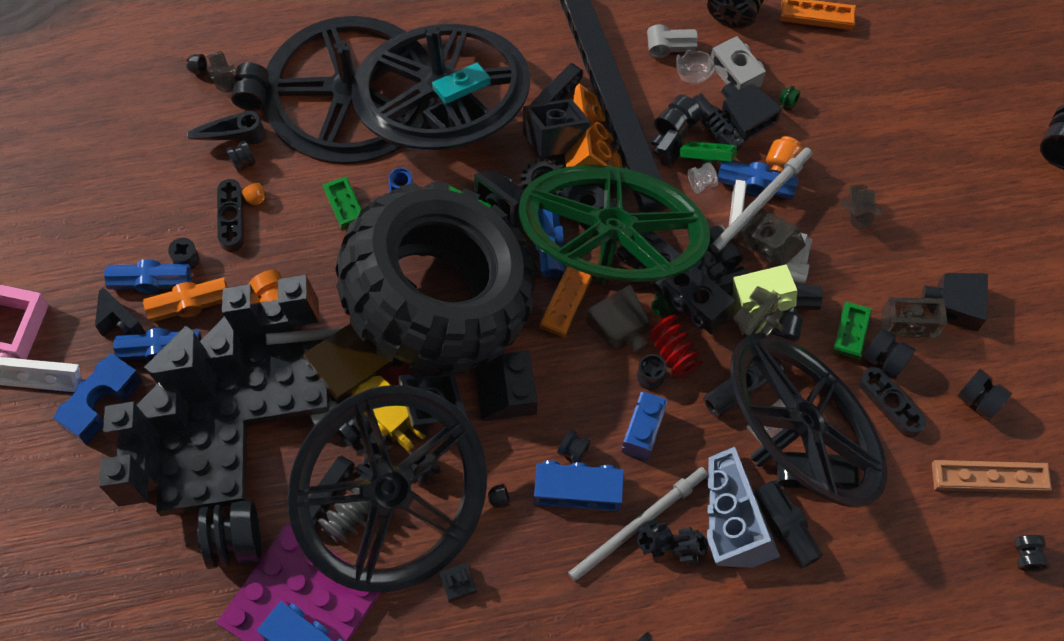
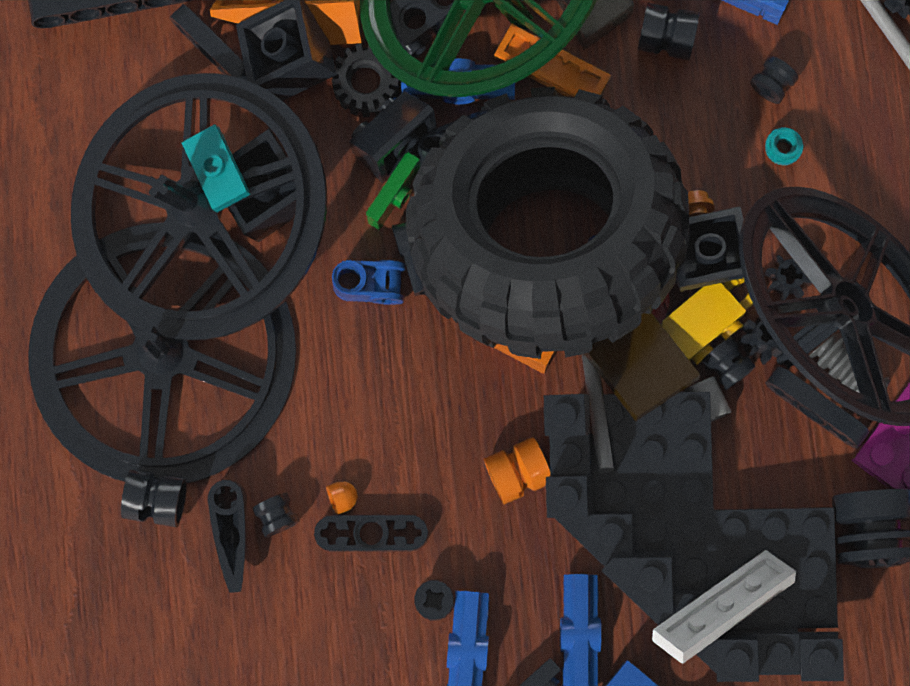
camera: 80 degrees left, 15 degrees up
orange piece [143,277,228,323] -> none
black hinge [186,54,207,74] -> none
clear smoke hips [207,51,236,93] -> none
green plate [322,176,361,231] -> none
black slope [474,350,538,422] -> none
black hinge [488,483,510,508] -> none
blue brick [534,460,624,512] -> none
none -> black wheel [637,2,700,61]
none -> white plate [652,550,796,664]
none -> orange plate [688,190,715,217]
none -> teal plate [765,127,803,165]

